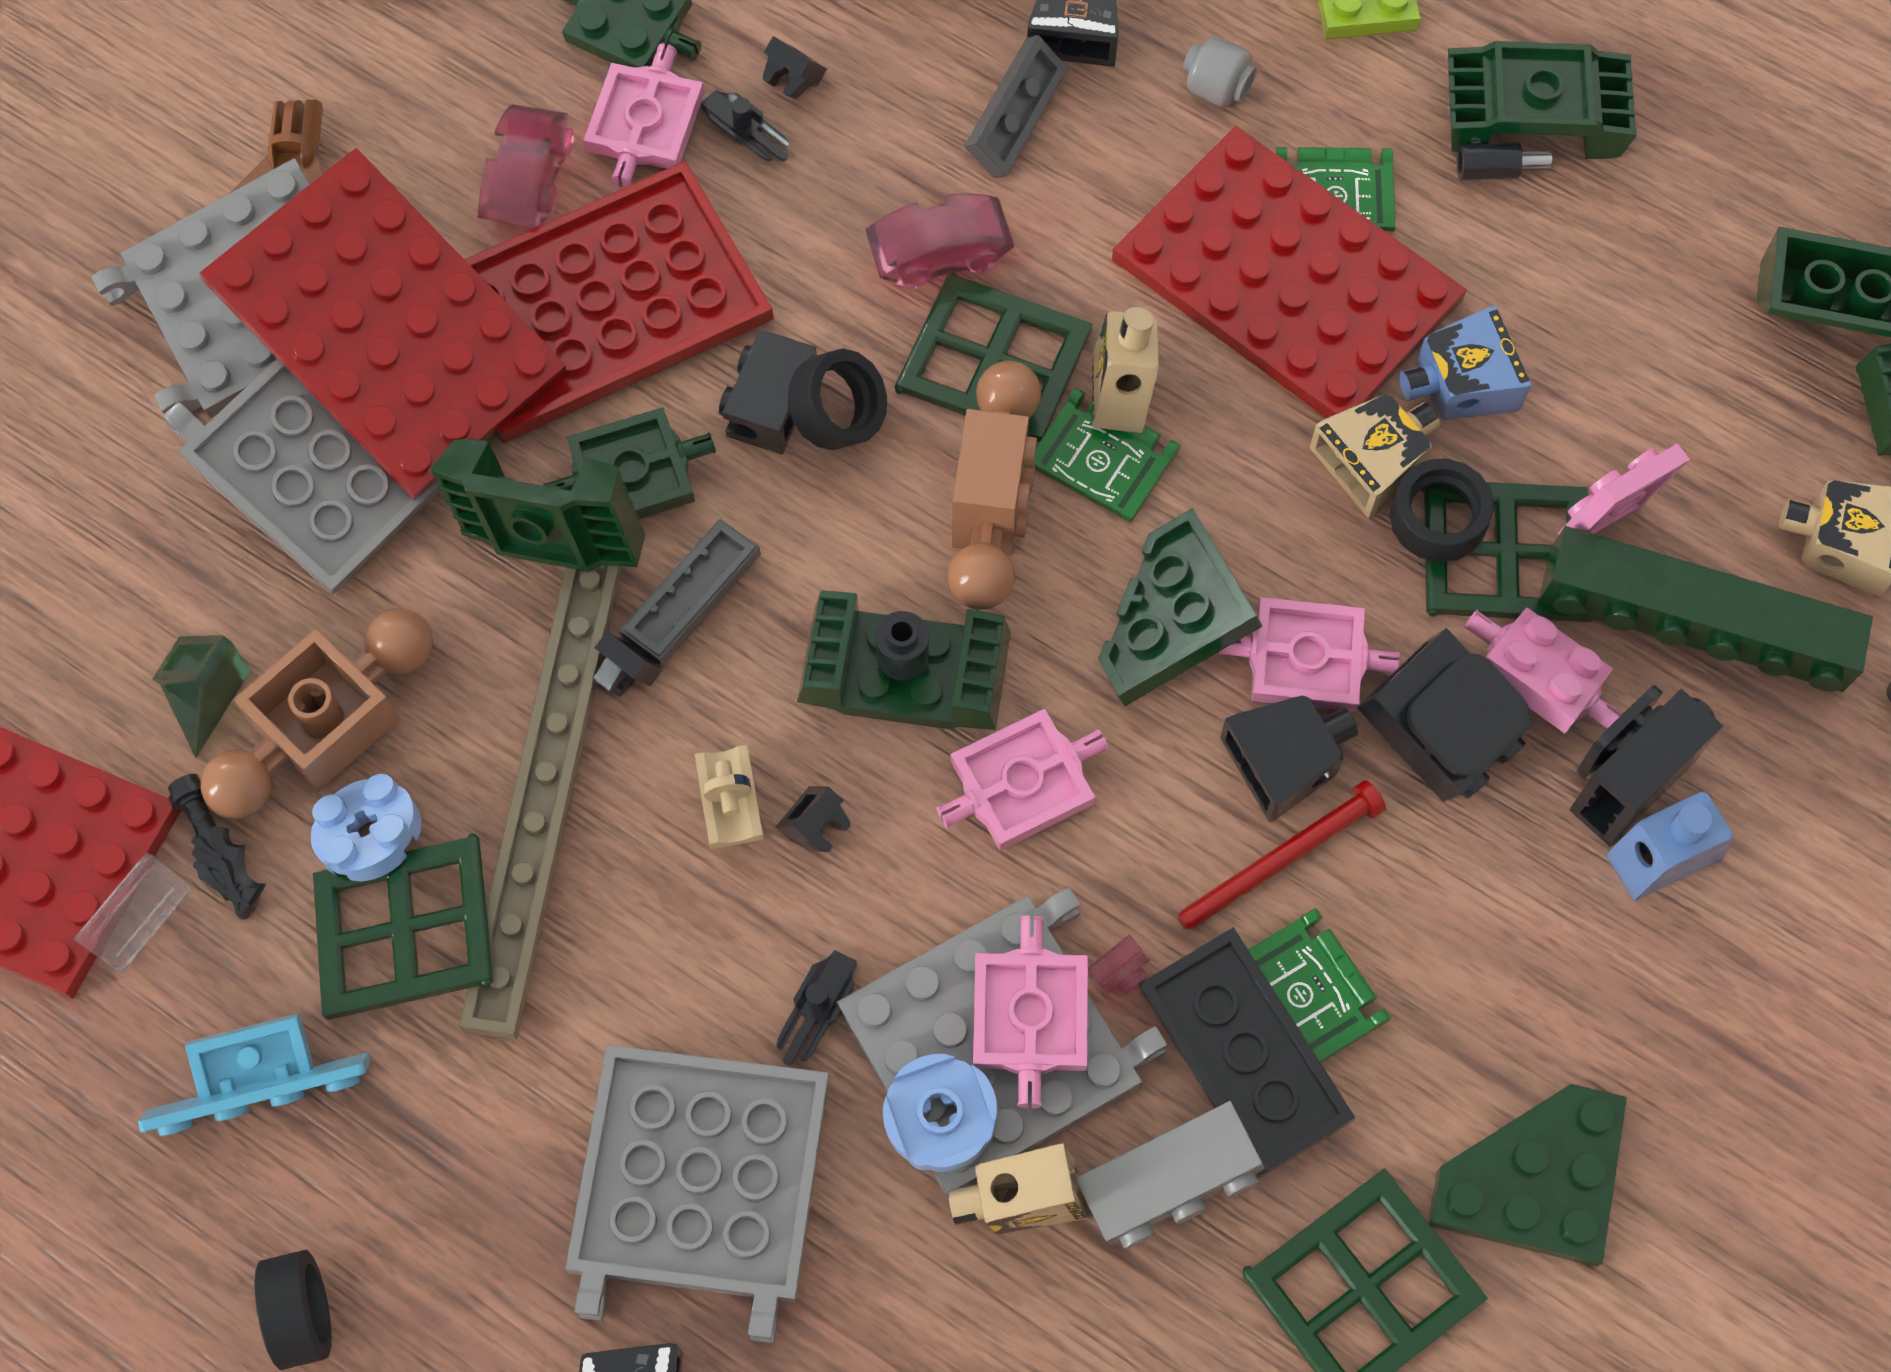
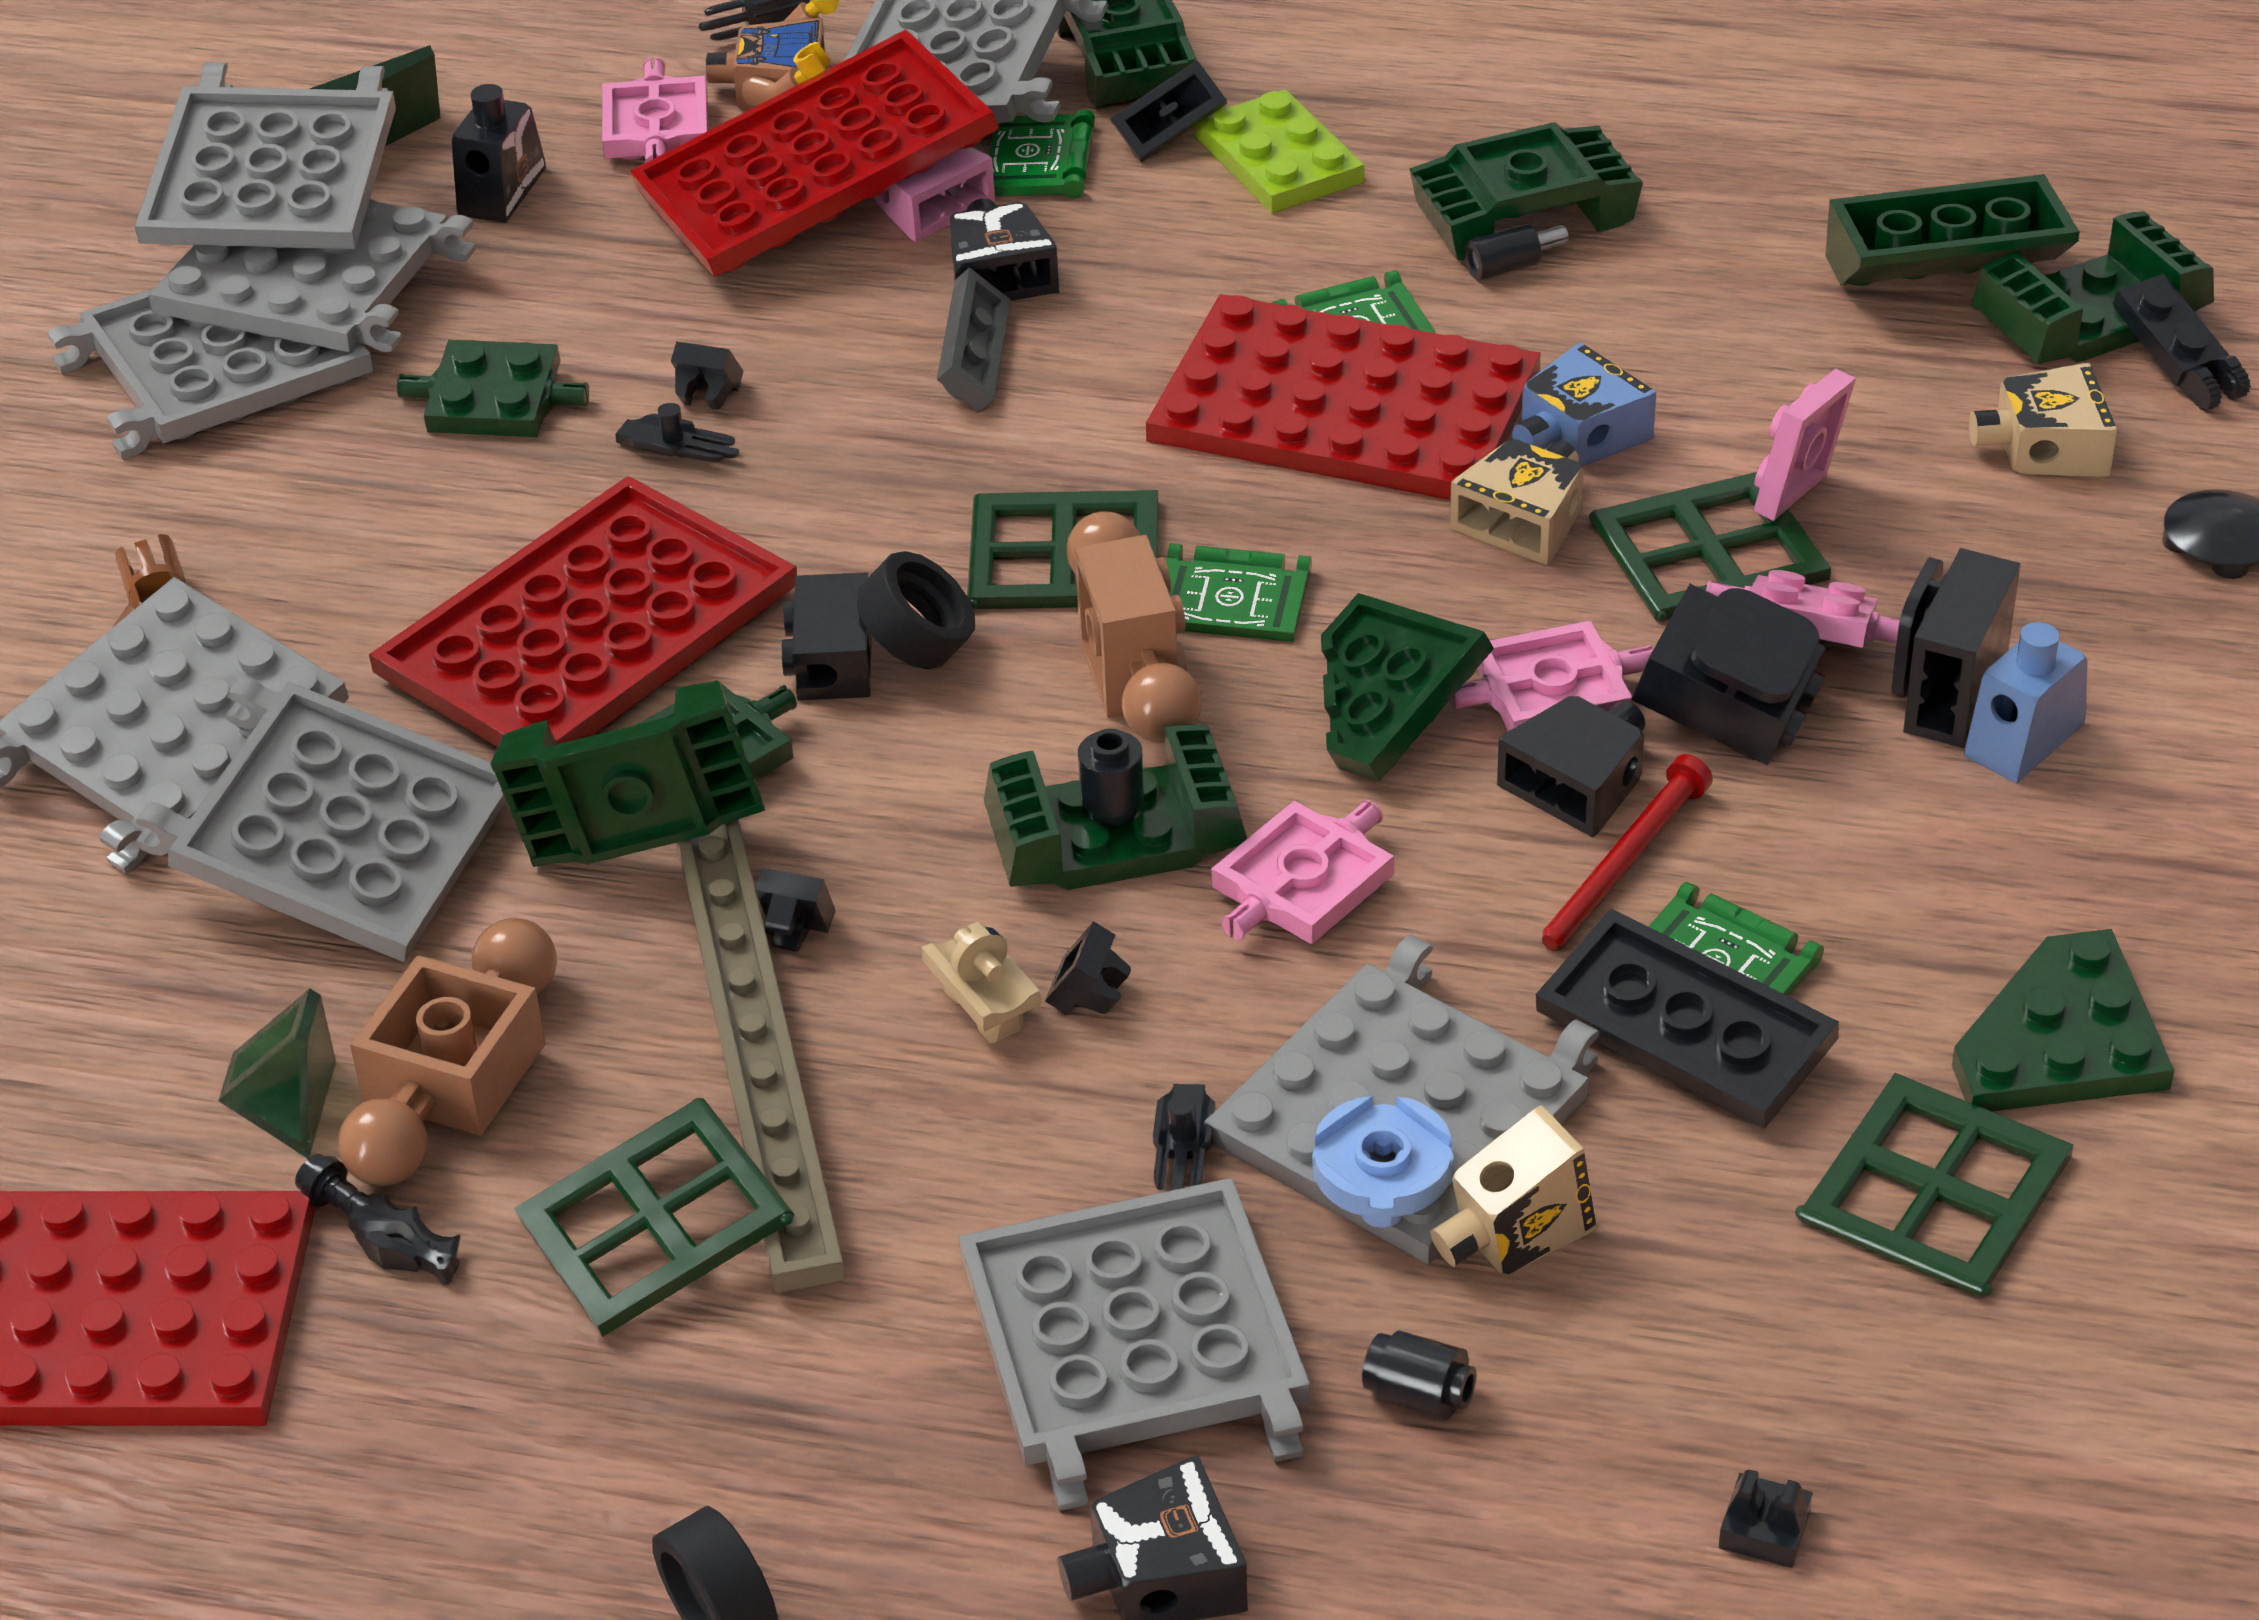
camera: 20 degrees left, 25 degrees down
clear tile [73,853,192,975] -> none
medium azure bracket [138,1013,371,1136] -> none
red plate [199,148,566,501] -> none
light blue plate [311,774,422,882] -> none
clear pink brick [477,104,573,227] -> none
bright pink plate [583,43,705,188] -> none
dark grey plate [619,519,761,667] -> none
clear pink brick [865,193,1015,289] -> none
bright pink plate [973,916,1088,1109] -> none
light grey brick [1075,1101,1266,1250] -> none
clear pink plate [1088,934,1150,996] -> none
tan torso [1092,307,1159,433] -> none
light grey head [1182,36,1257,108] -> none
black tyre [1390,458,1494,562] -> none
dark green brick [1538,526,1873,692] -> none
none -> black brick [1362,1330,1477,1420]

